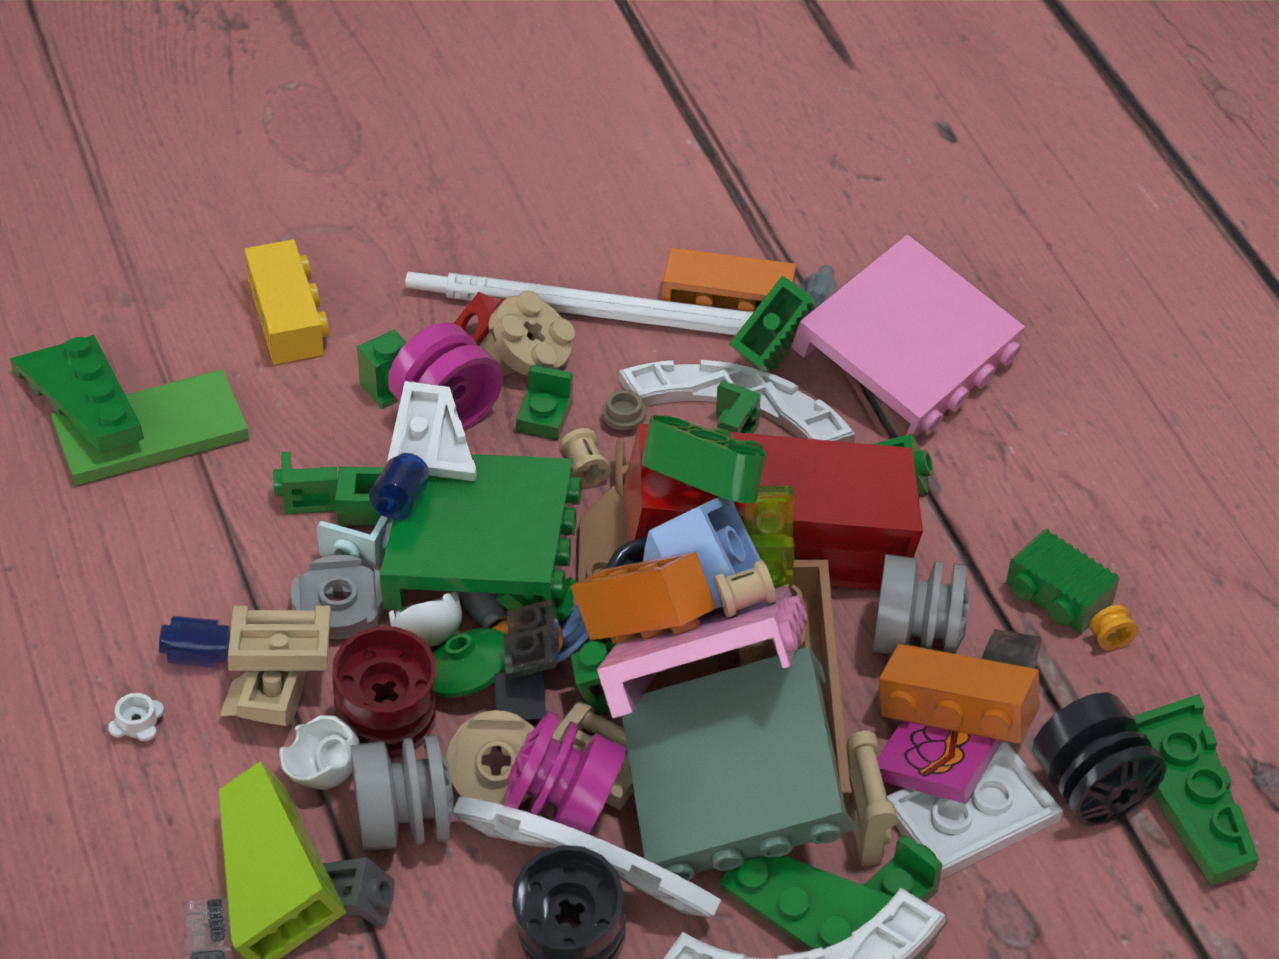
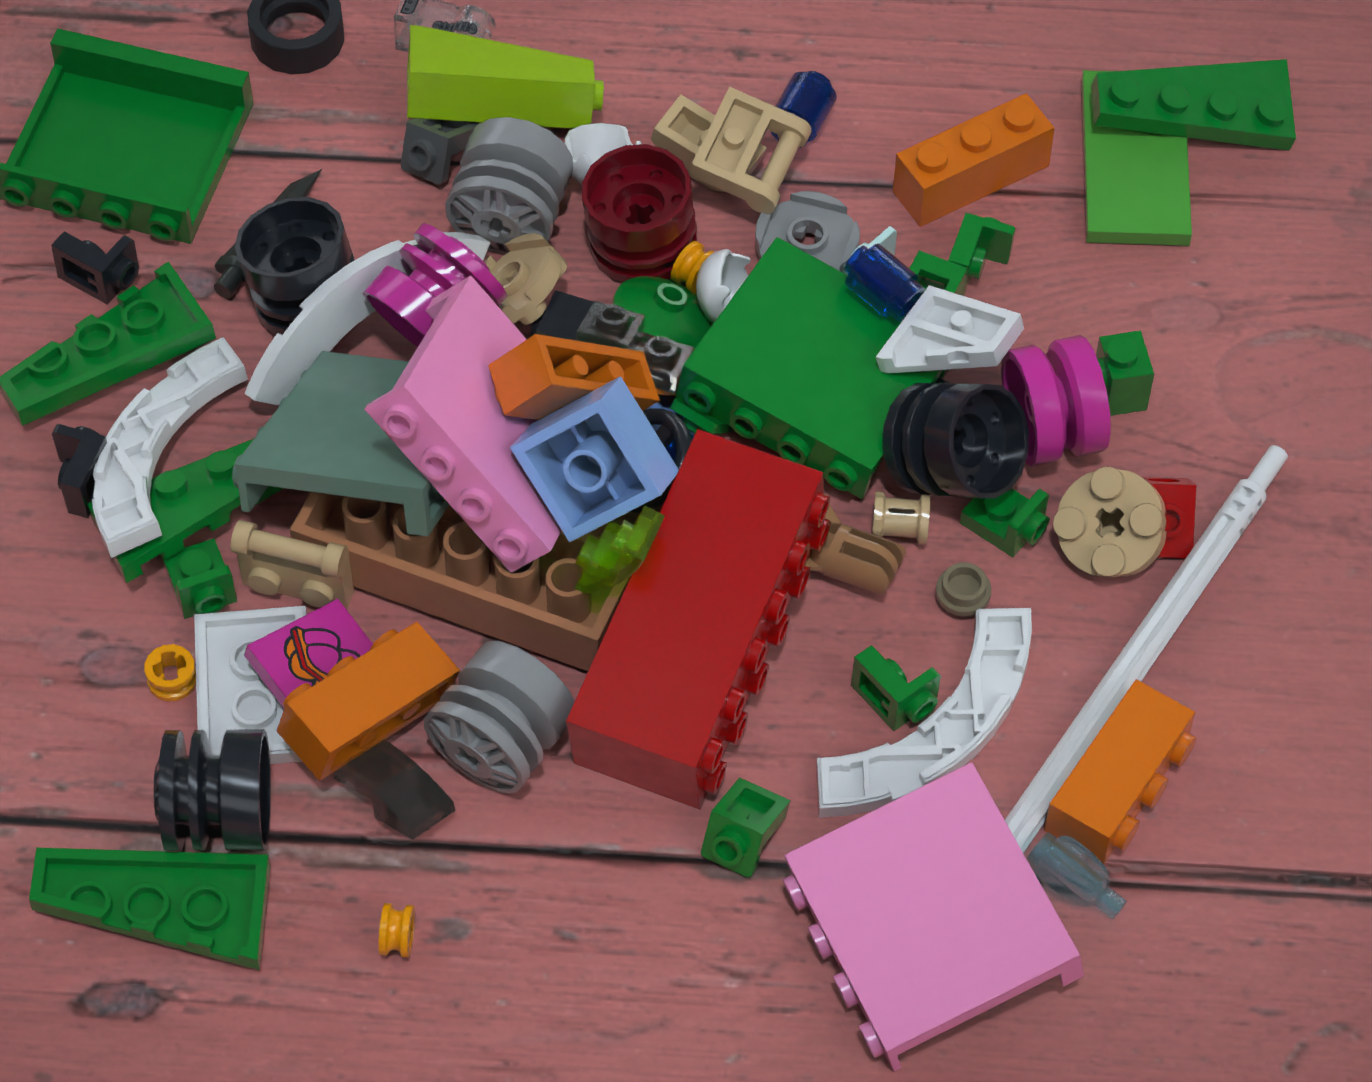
camera: 115 degrees right, 10 degrees up
white plate [108,693,164,742] -> none
yellow brick [244,239,329,365] -> none
green piece [641,415,767,503] -> none
tan bush [714,560,777,618] -> none
green brick [729,275,818,374] -> none
green brick [1006,529,1119,634] -> none
none -> light orange bush [144,644,196,702]
none -> black wheel [882,383,1029,498]
none -> orange brick [893,93,1055,227]

